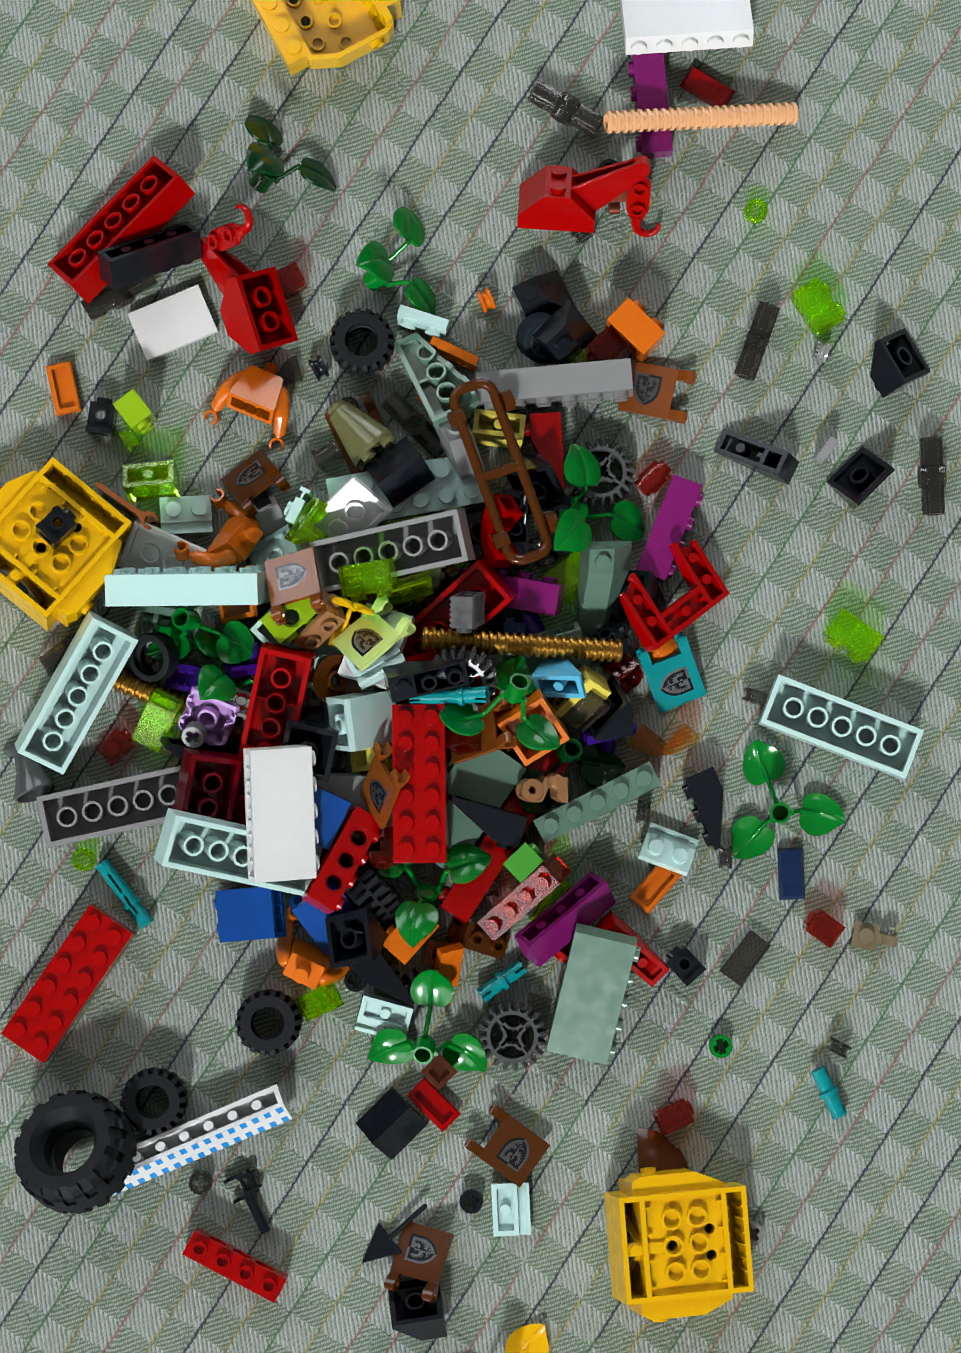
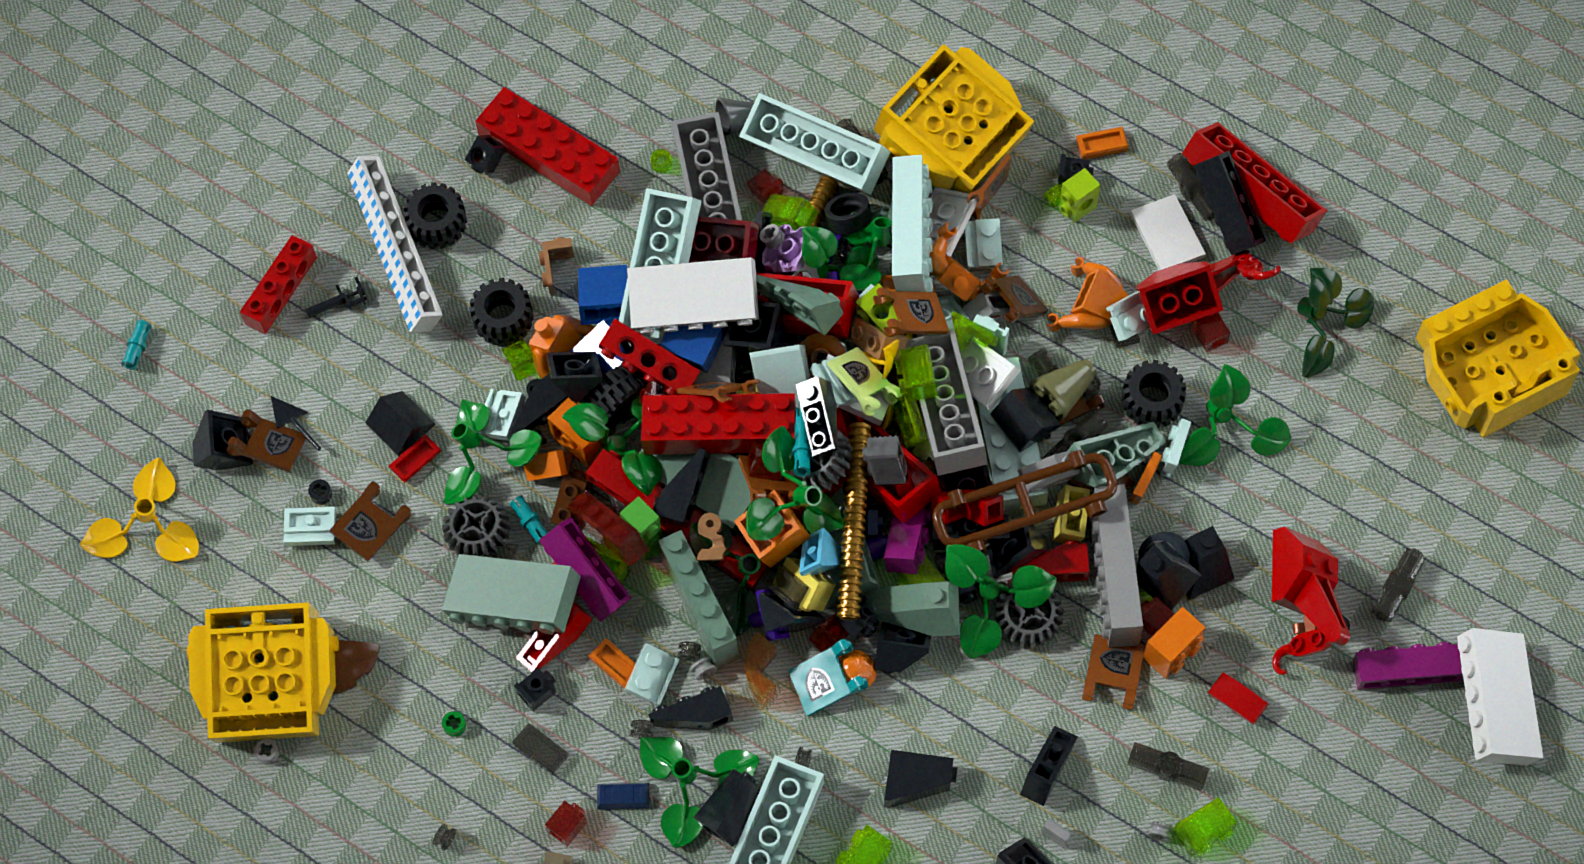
camera: 90 degrees right, 20 degrees down
black tyre [14,1090,137,1214] -> none
black brick [35,506,77,550] -> none
teal pin [95,858,154,929] -> none
clear neon green brick [123,460,180,502] -> none
clear smoke bush [189,1170,213,1195] -> none
black bush [308,355,330,381] -> none
copper tile [421,1053,457,1090] -> none
orange bush [476,287,496,314] -> none
clear smoke bush [571,229,596,245] -> none
light nougat piece [604,102,799,134] -> none
red wedge [619,540,730,652] -> none
clear red brick [634,460,672,498] -> none
magenta brick [636,474,704,583] -> none
clear red brick [651,1098,695,1135] -> none
red tile [679,65,736,108] -> none
clear neon green bush [744,199,768,224] -> none
teal pin [810,1065,848,1120] -> none
none -> black brick [464,135,507,174]
none -> medium nougat bracket [539,237,574,295]
none -> light grey bush [691,657,717,680]
none -> black slope [693,769,760,847]
none -> sand green wedge [756,275,844,336]
none -> black slope [884,750,958,808]
none -> light aqua plate [1106,291,1149,341]
none -> red slope [1208,672,1269,725]

